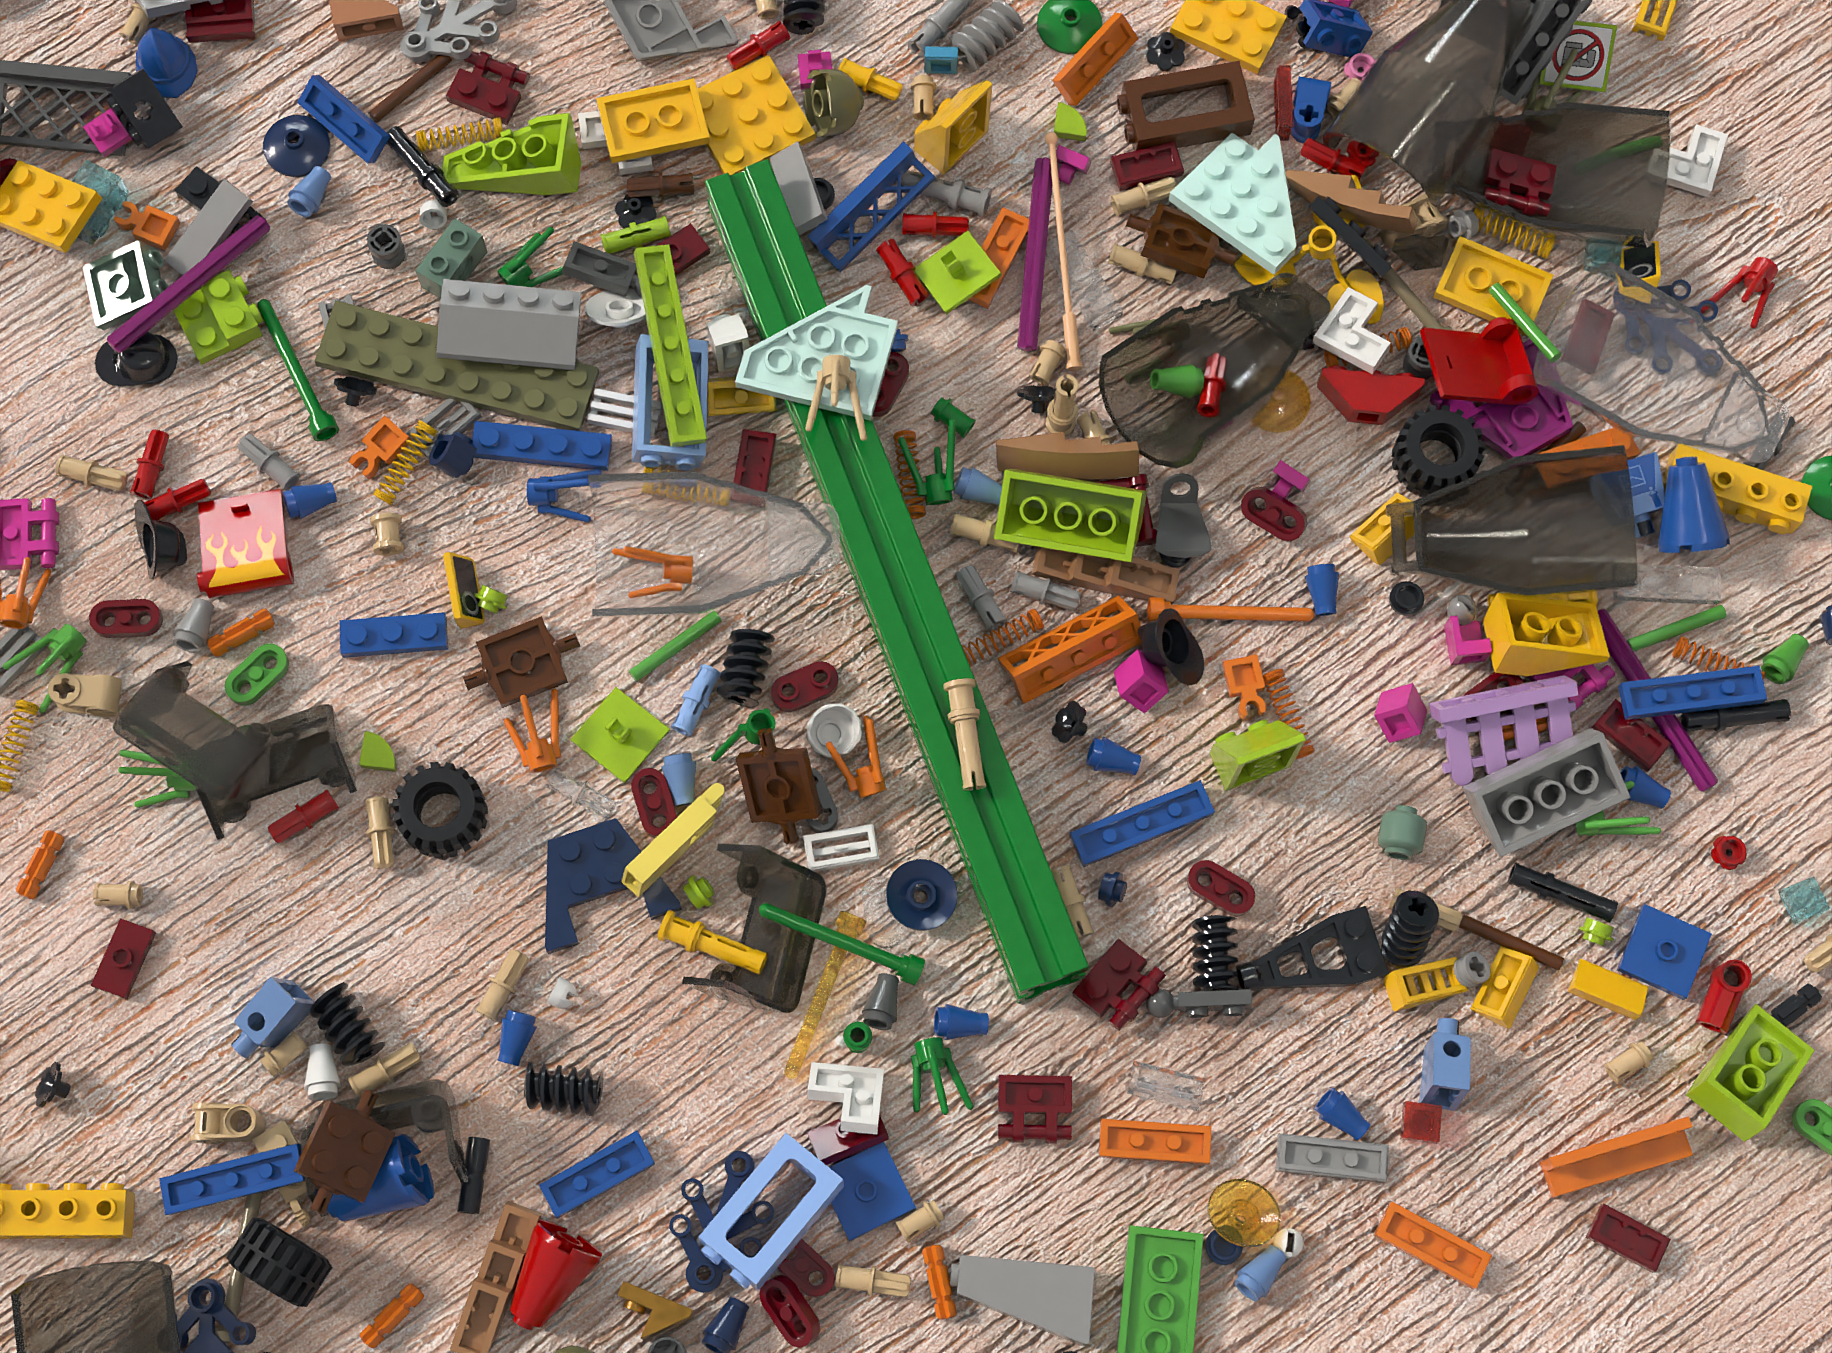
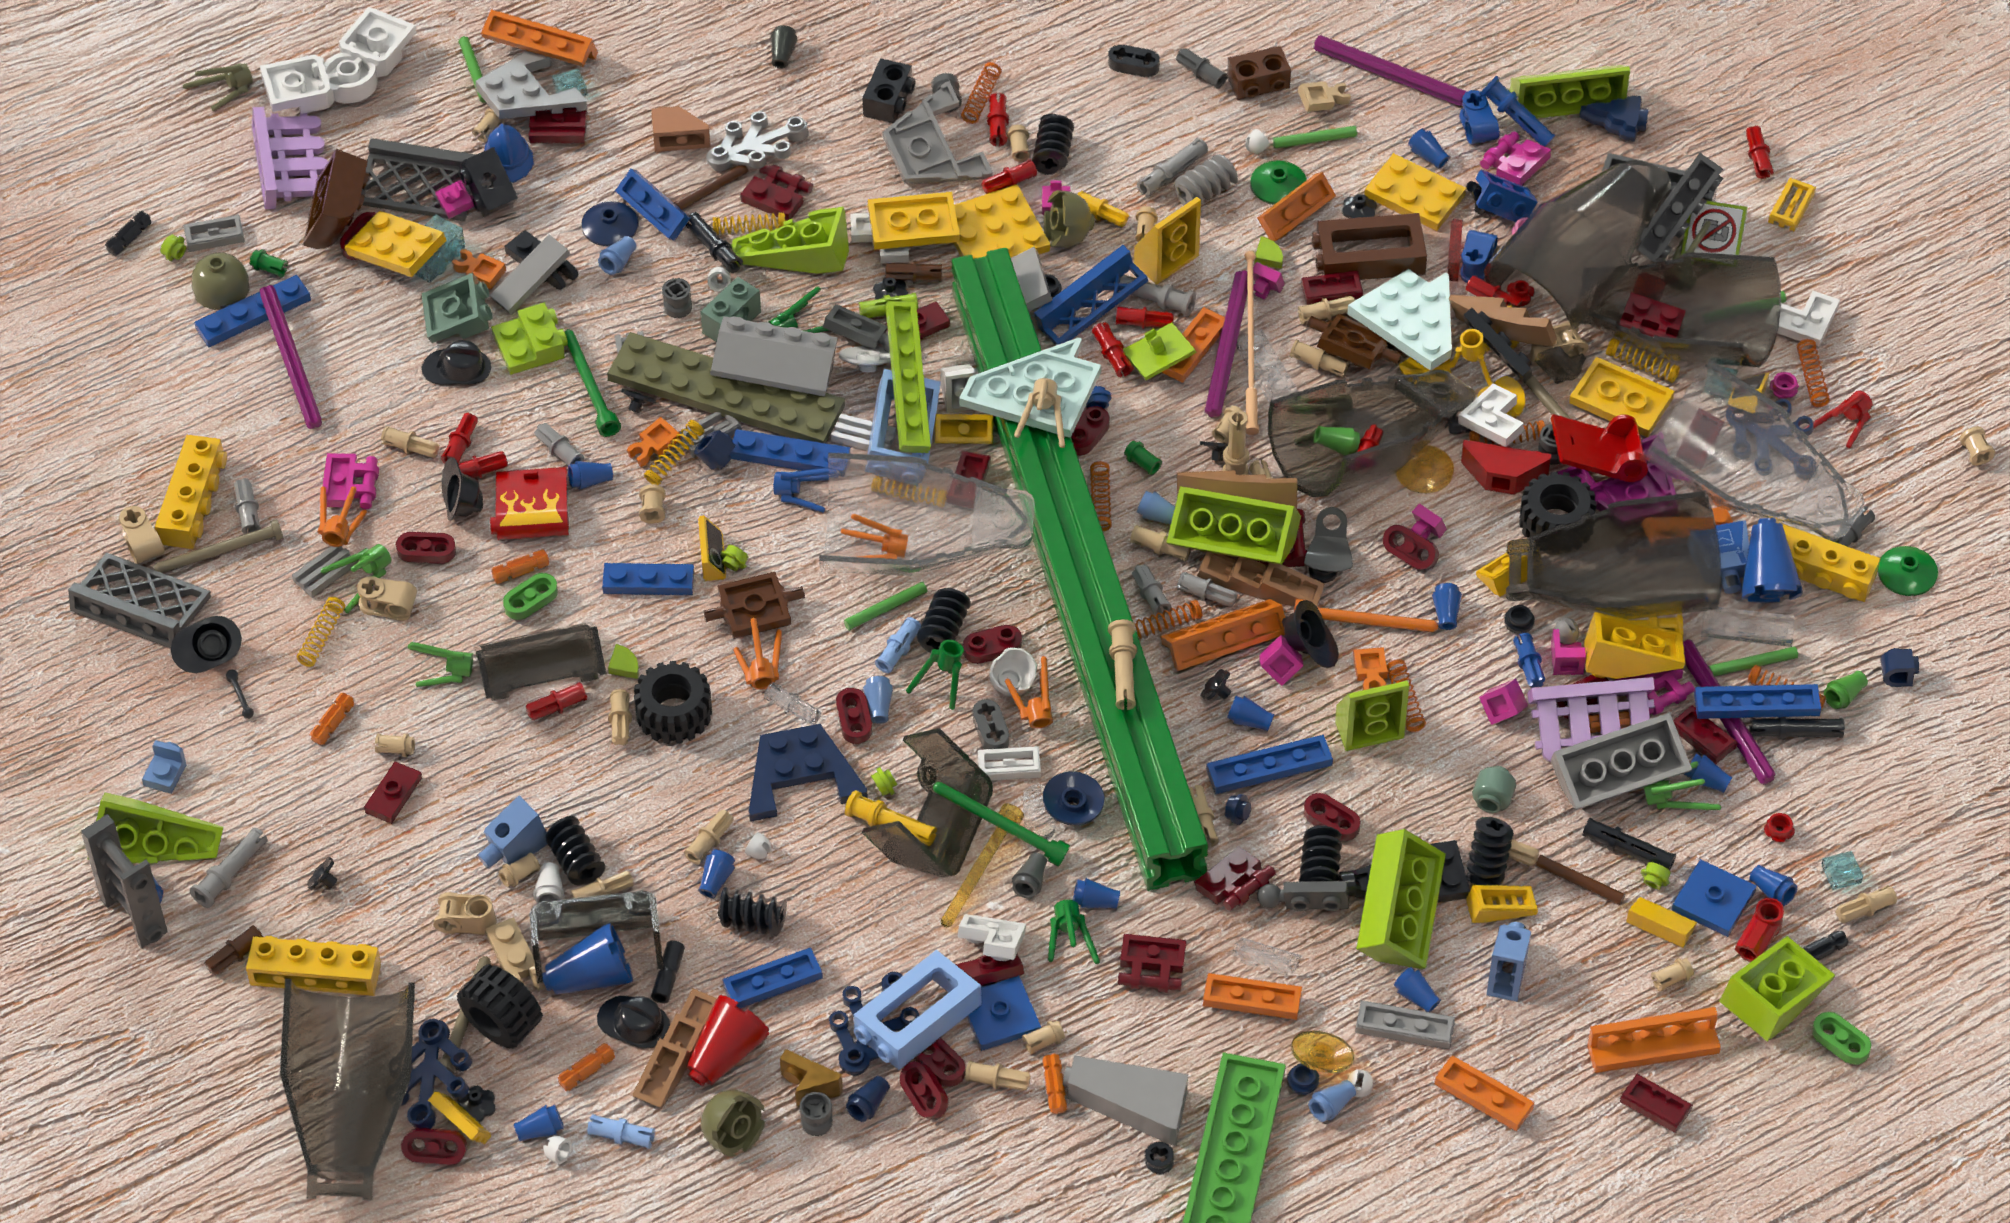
camera: 10 degrees right, 20 degrees down
magenta axle [107,215,270,353] -> none
clear smoke windscreen [112,661,300,800] -> none
blue plate [159,1144,309,1215] -> none
light grey cone [173,598,214,653] -> none
reddish brown plate [294,1090,396,1215] -> none
lime piece [570,687,670,784] -> none
light yellow hinge [622,783,724,898] -> none
reddish brown plate [736,728,822,844] -> none
green pin [843,1022,873,1053] -> none
green plant [898,419,956,505] -> none
dark azure tile [924,46,958,74] -> none
clear red plate [1400,1101,1442,1144] -> none
light grey plate [1448,209,1479,241] -> none
light grey bush [1453,951,1491,988] -> none
yellow slope [1470,946,1539,1029] -> none
bright green bar [1489,283,1562,363] -> none
none -> black piece [597,995,670,1049]
none -> lime slope [1356,829,1446,969]
none -> blue axle [1513,633,1545,688]
none -> blue cone [1749,865,1797,906]
none -> dark pink plate [1770,372,1799,399]
none -> orange piece [1797,339,1830,407]

